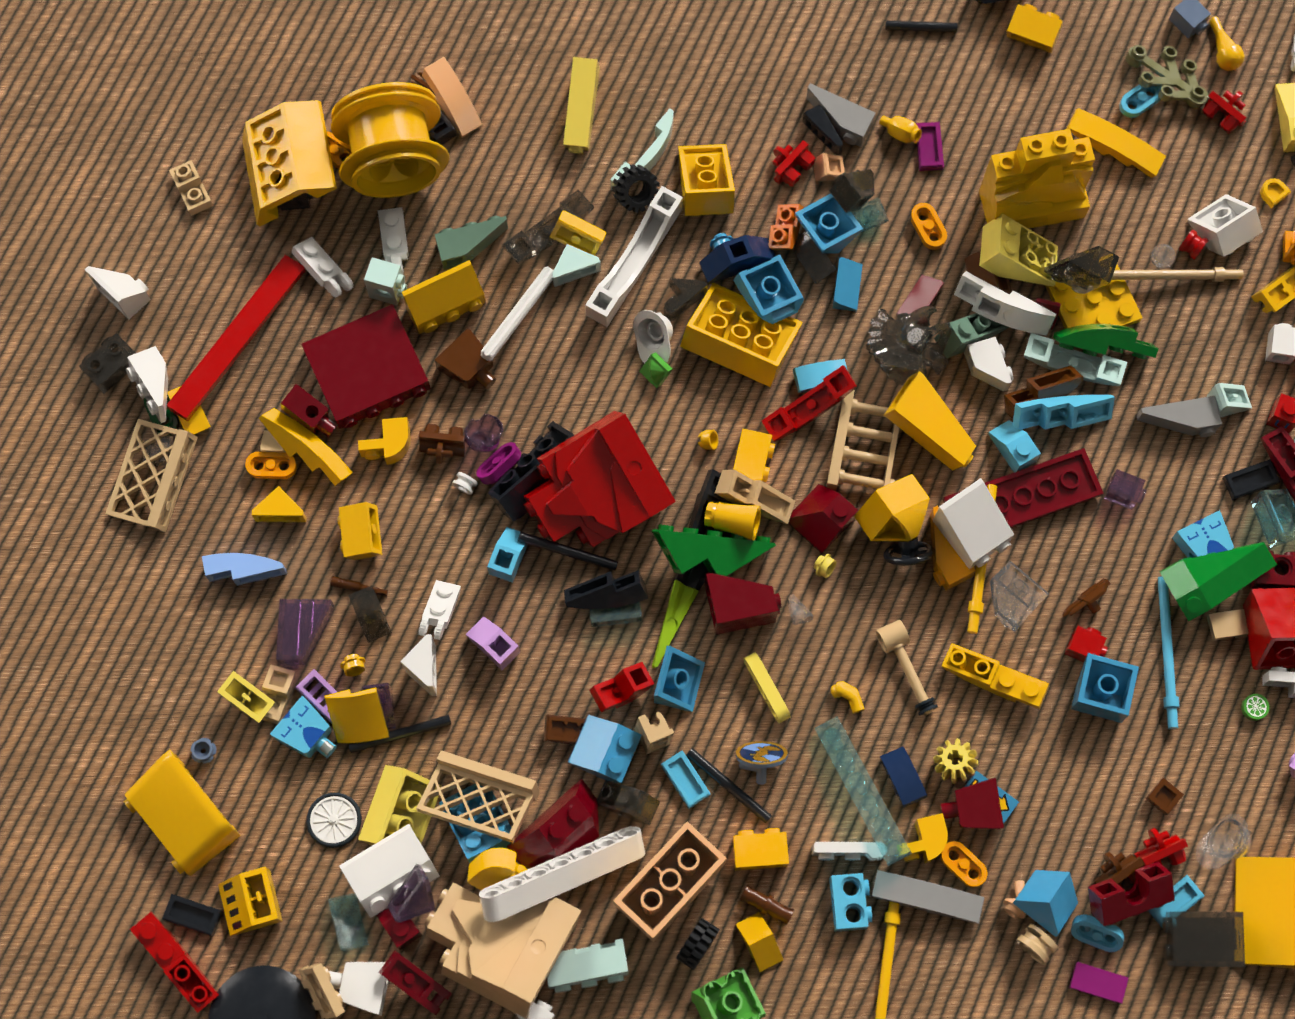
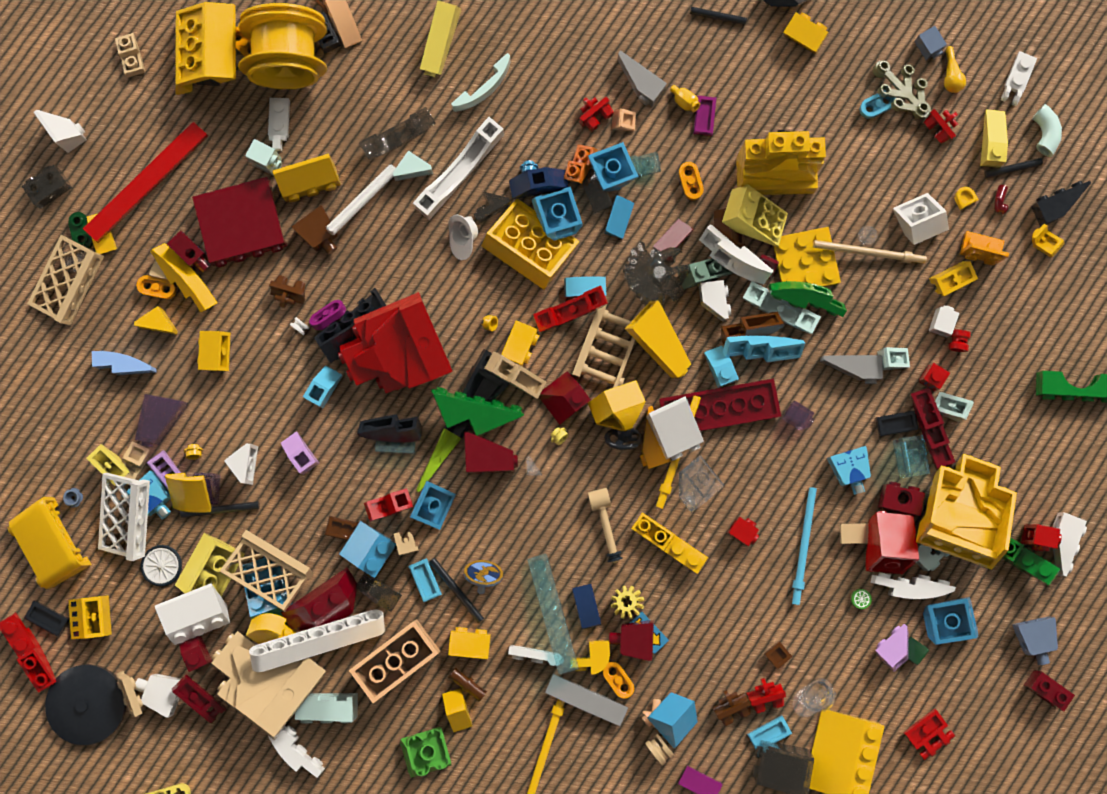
camera: 10 degrees right, 10 degrees up
white slope [126,346,168,423] -> none
white hinge [291,237,354,297] -> none
clear light blue slope [328,893,369,952] -> none
reddish brown piece [330,576,388,596] -> none
clear smoke slope [348,585,392,643] -> none
yellow brick [358,417,411,465] -> none
slope [388,864,435,923] -> none
white hinge [418,580,461,640] -> none
sand green slope [434,216,508,270] -> none
hair [464,414,504,452] -> none
black bar [518,532,618,571] -> none
yellow slope [550,210,606,256] -> none
black tyre [612,164,660,213] -> none
bright green tile [639,352,673,388] -> none
black tyre [676,918,720,970] -> none
yellow slope [678,144,735,216] -> none
yellow plant [704,502,761,541] -> none
light yellow beam [743,652,791,724] -> none
black slope [802,105,843,155] -> none
clear smoke slope [829,169,874,213] -> none
medium azure brick [829,873,872,932] -> none
yellow arm [830,681,865,714] -> none
clear smoke slope [1044,246,1119,294] -> none
reddish brown piece [1062,578,1111,617] -> none
yellow slope [1066,108,1166,178] -> none
dark azure slope [1071,653,1139,723] -> none
medium azure plate [1071,914,1124,952] -> none
dark red arch [1088,862,1175,926] -> none
green wedge [1159,542,1277,621] -> none
red wheel [1178,229,1209,260] -> none
none -> white fence [98,473,150,561]

